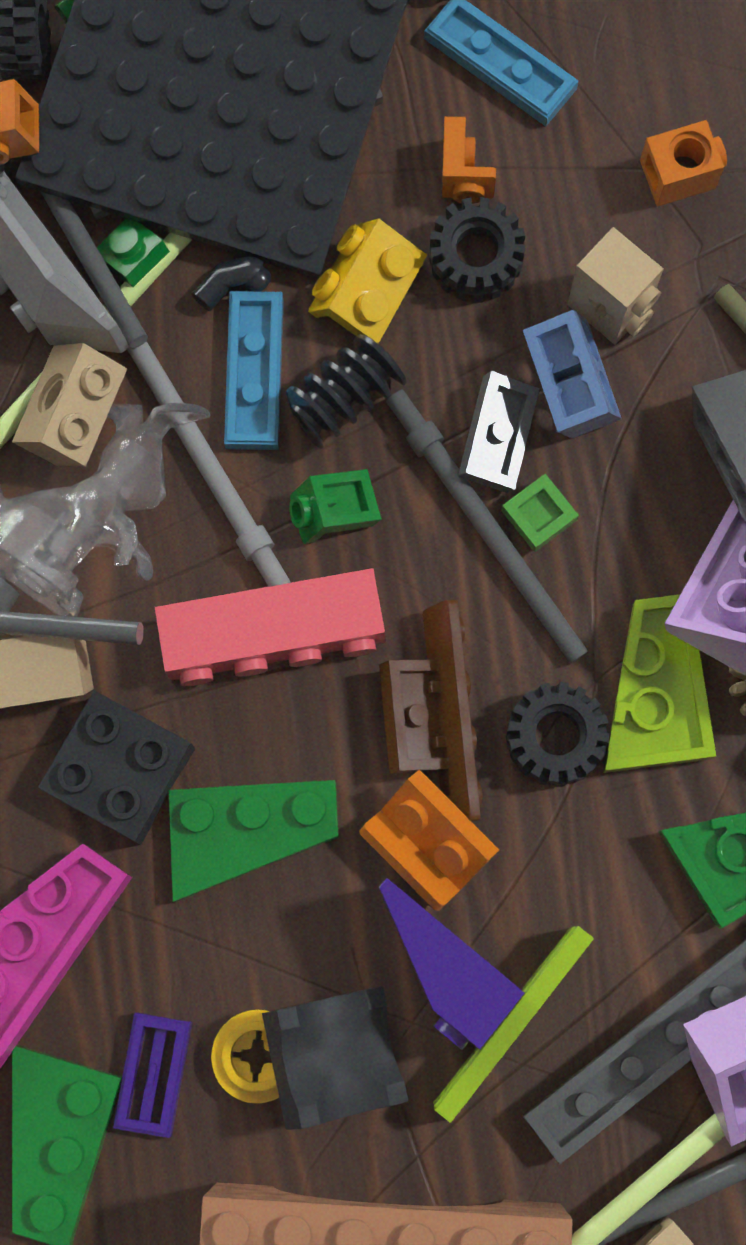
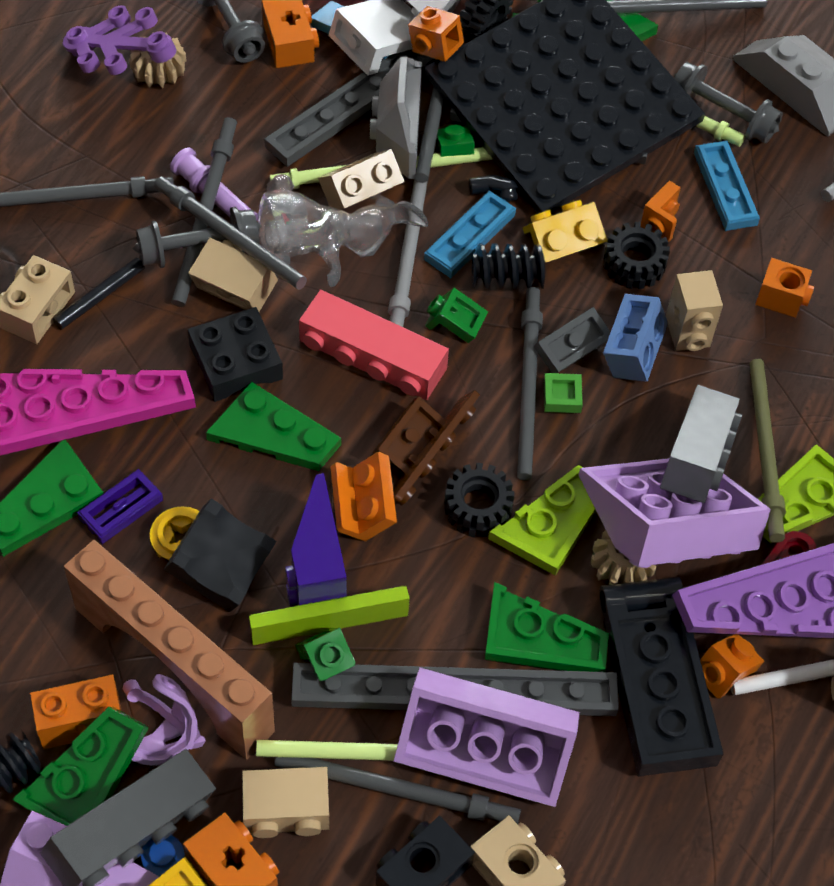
camera: 30 degrees right, 20 degrees down
none -> green bracket [295,628,355,681]

